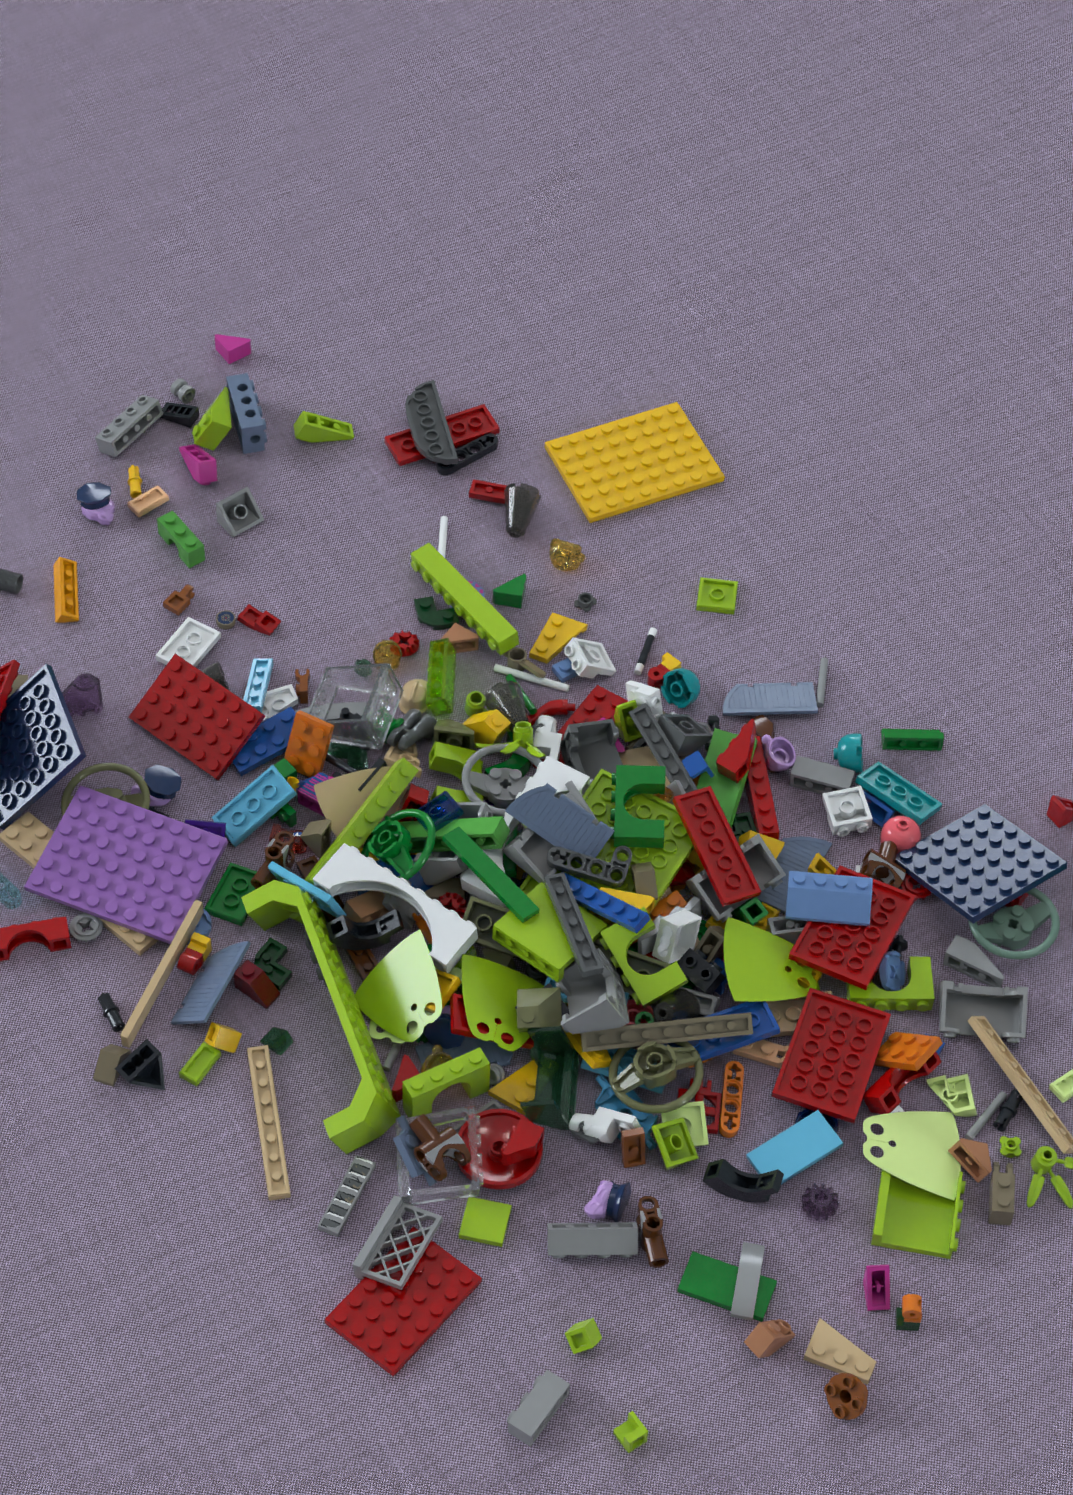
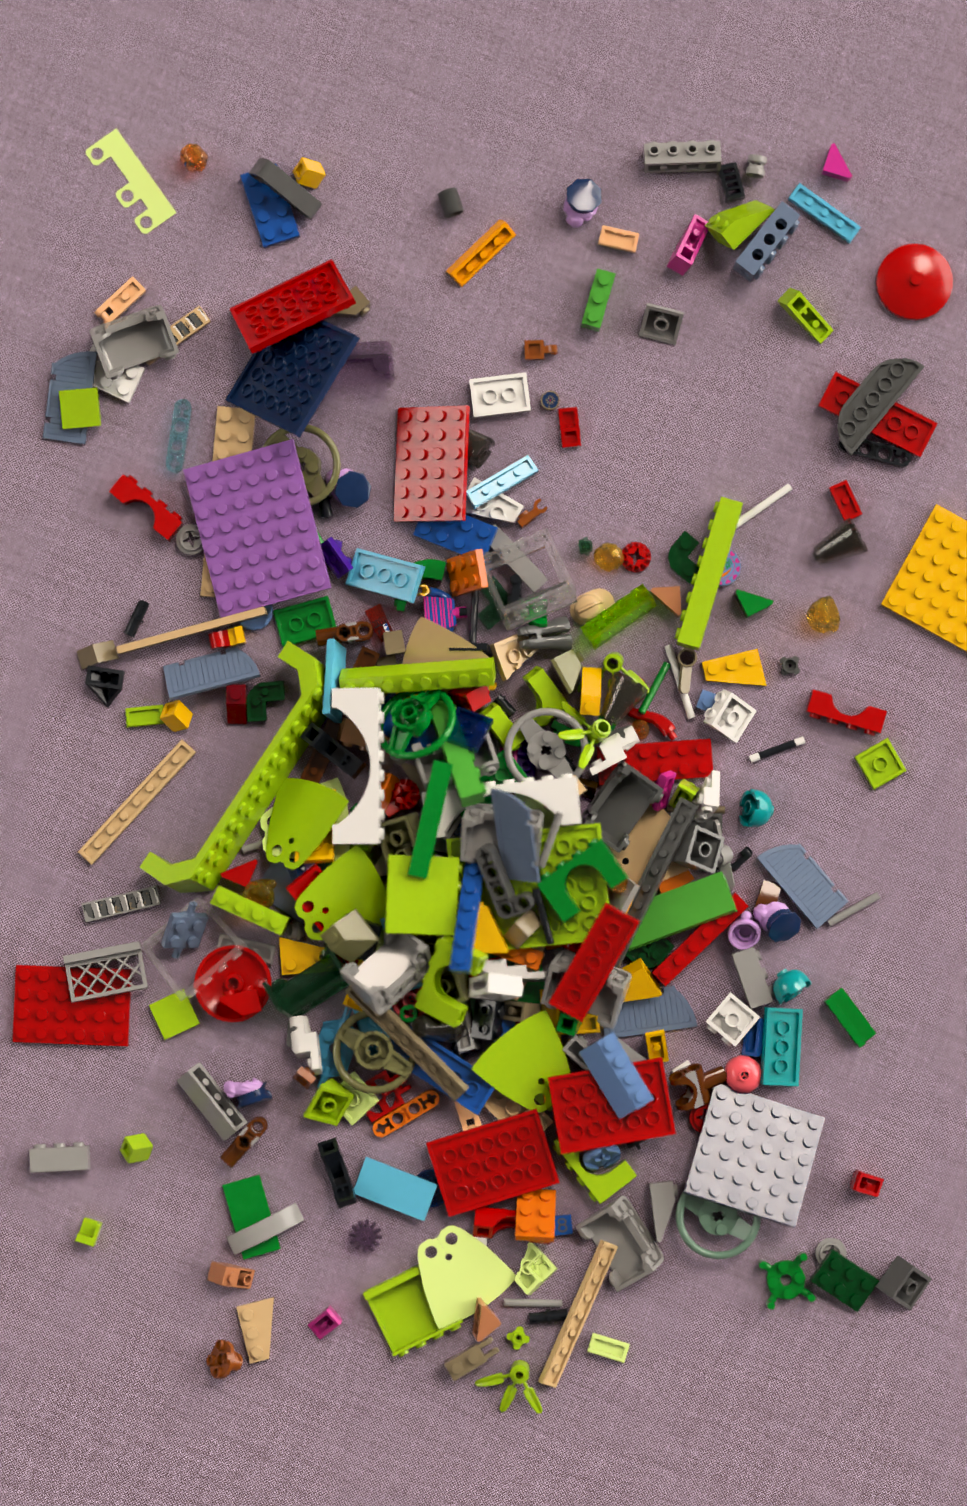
camera: 55 degrees right, 35 degrees up
yellow axle [127,465,142,499] -> none
clear green slope [260,1027,293,1055] -> none
reddish brown connector [409,1114,471,1181] -> none
dark grey plate [543,872,604,977] -> none
red leg [648,652,681,689] -> none
blue panel [681,750,715,779] -> none
red slope [716,719,756,783] -> none
orange leg [895,1294,922,1331] -> none
none -> black bar [532,887,554,945]
none -> dark blue piece [753,901,801,942]
none -> medium azure tile [788,183,861,244]
none -> red arch [805,689,887,736]
none -> red dish [876,244,953,320]

